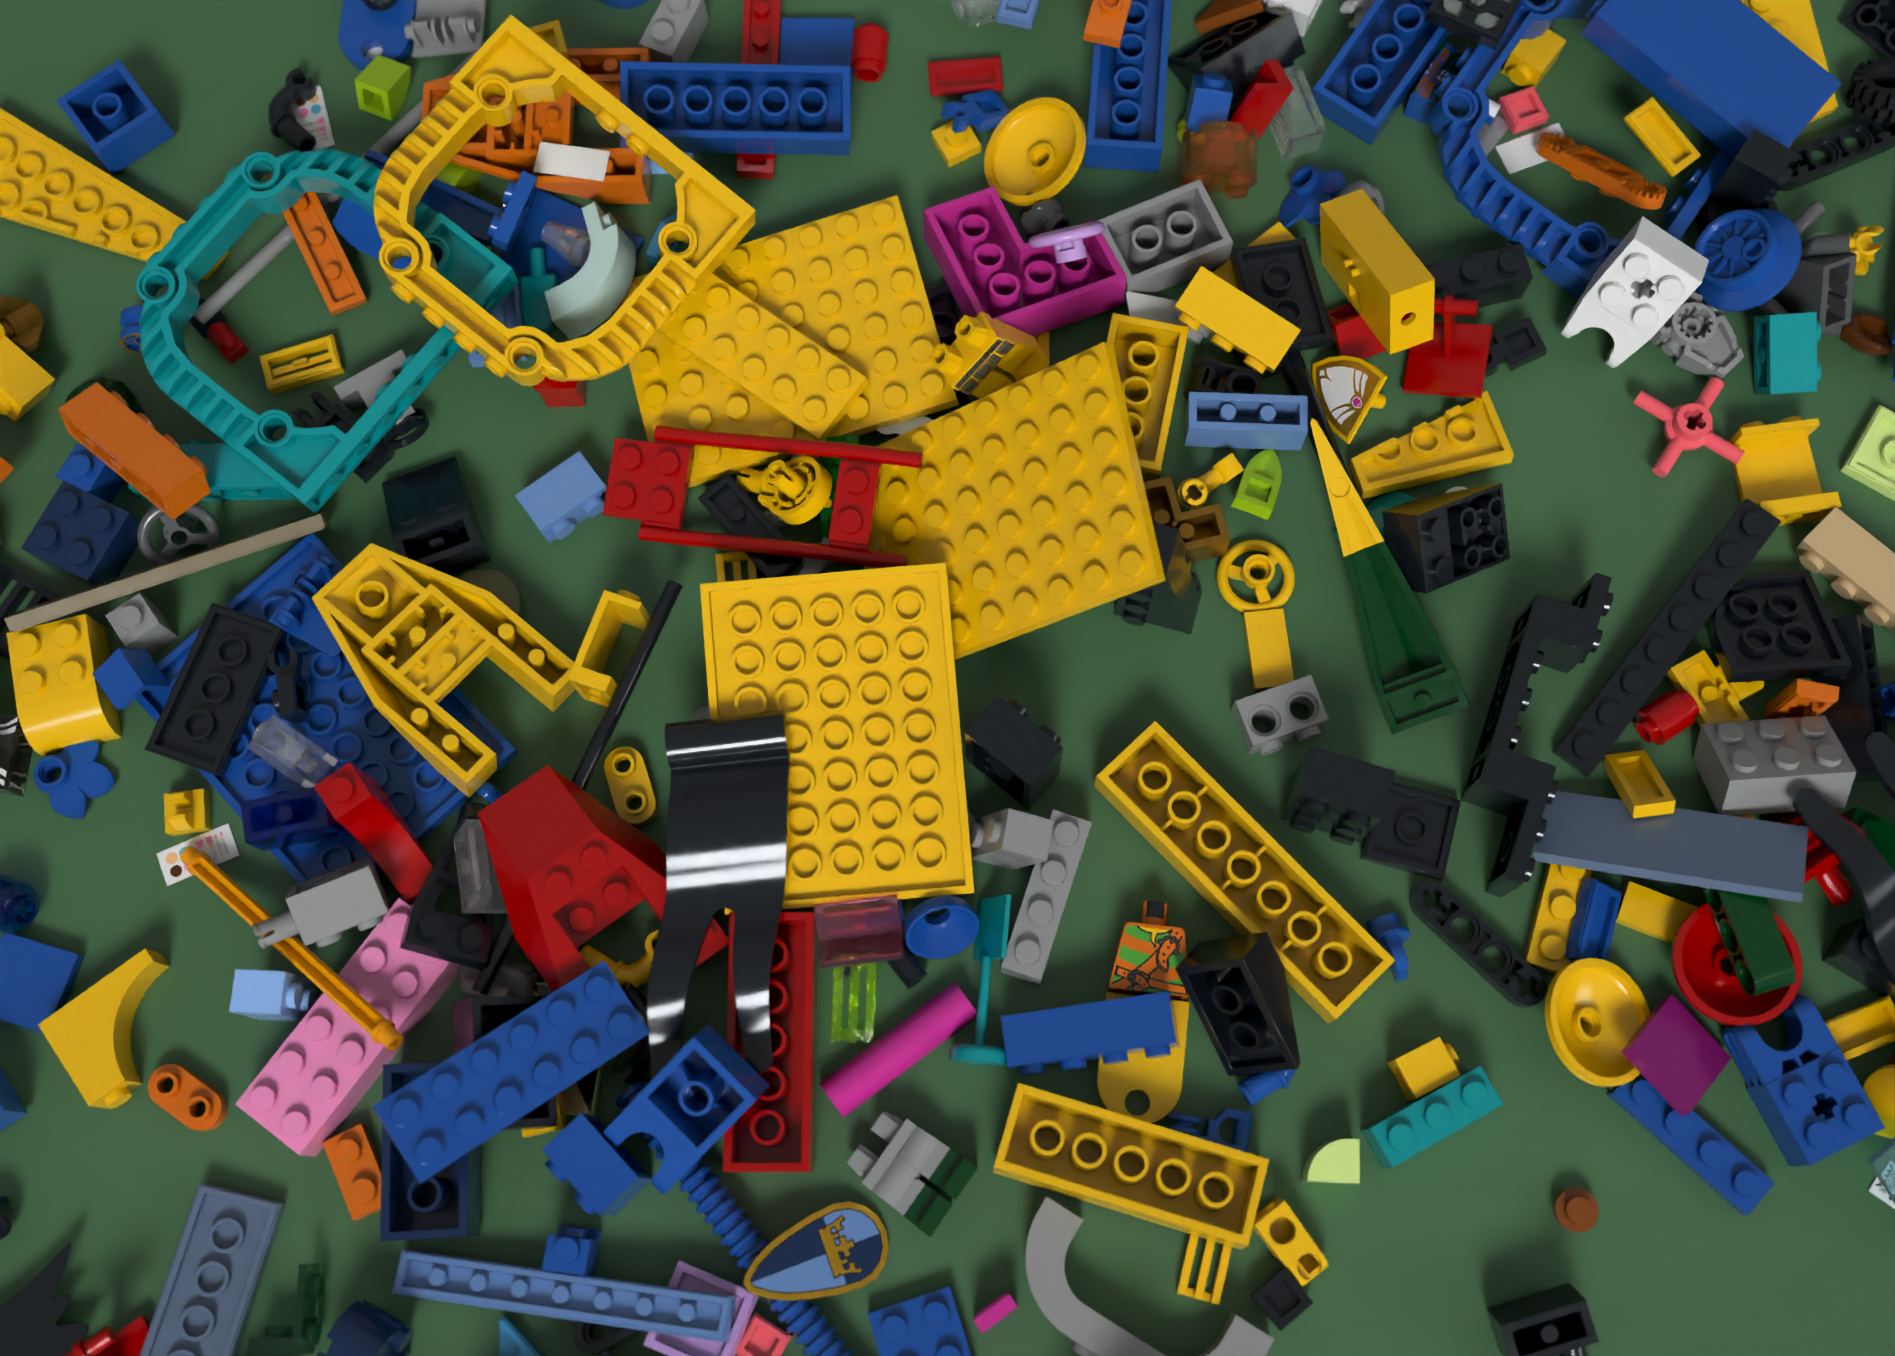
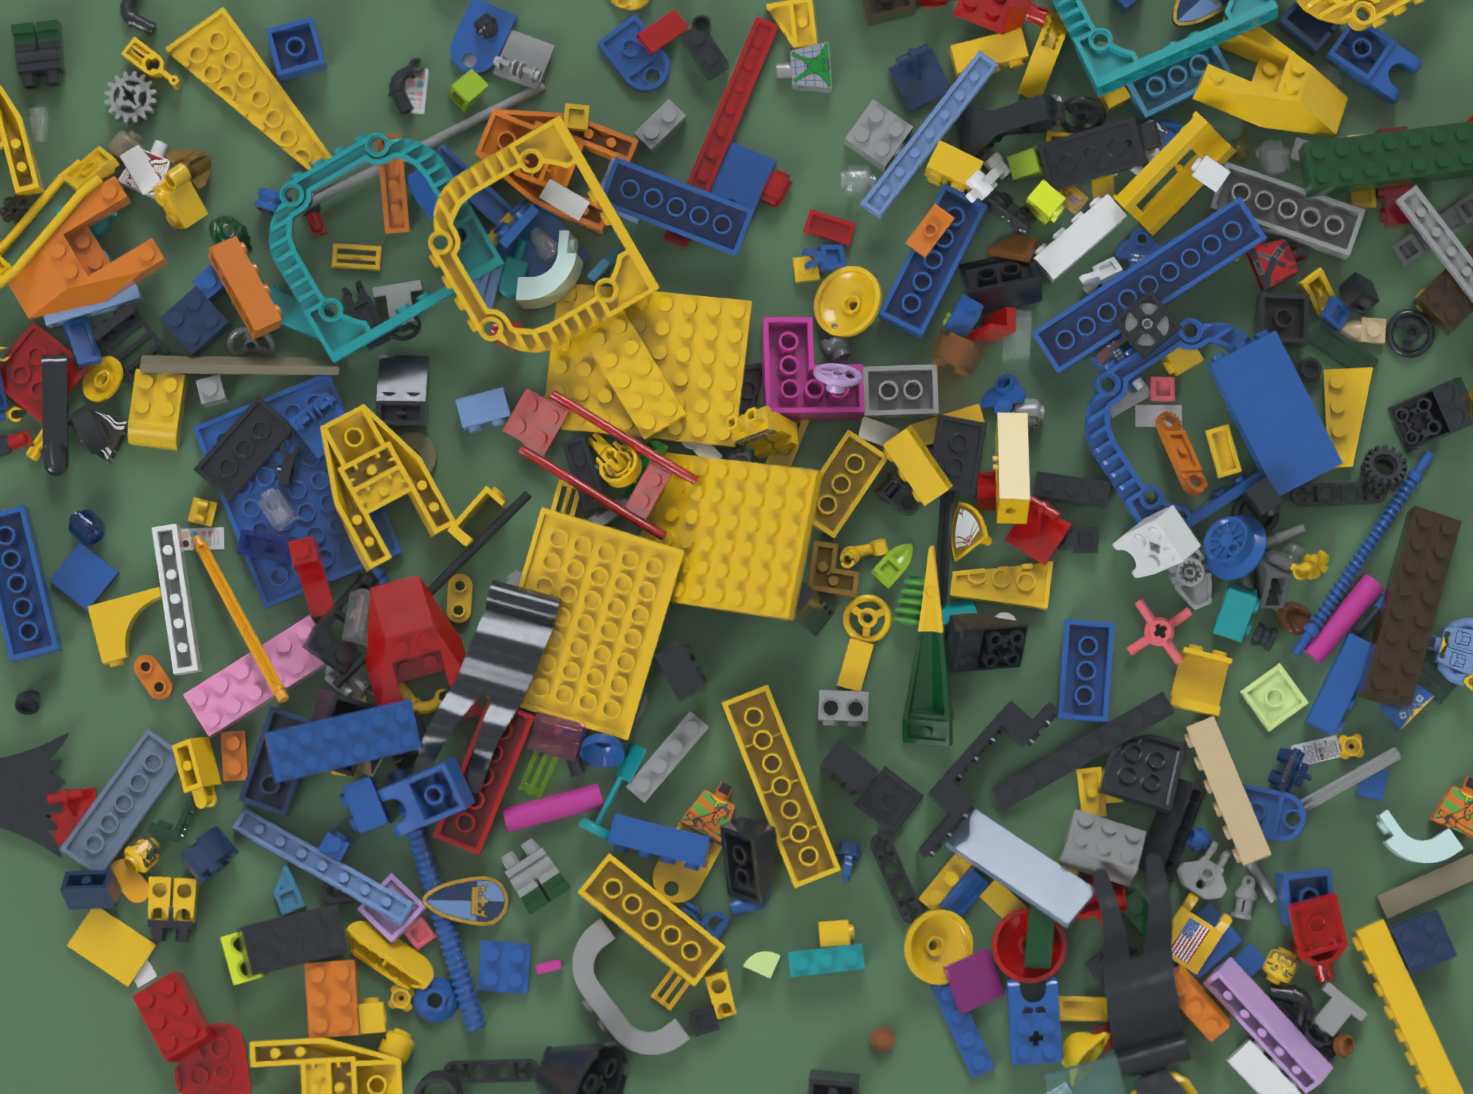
camera: 20 degrees right, 10 degrees up
blue plate [34,740,116,819] -> none
blue panel [93,648,170,710] -> none
light blue brick [229,969,317,1022] -> none
light grey brick [253,856,389,949] -> none
light grey brick [969,808,1054,870] -> none
medium blue brick [1184,392,1308,451] -> none
yellow tile [1603,750,1676,819] -> none
red brick [1635,688,1700,745] -> none
orange plate [1764,678,1839,719] -> none
none -> white brick [152,524,202,675]
none -> yellow brick [172,736,221,809]
none -> bright green piece [892,573,925,627]
none -> blue brick [1056,619,1115,723]
none -> black wheel [1250,622,1278,652]

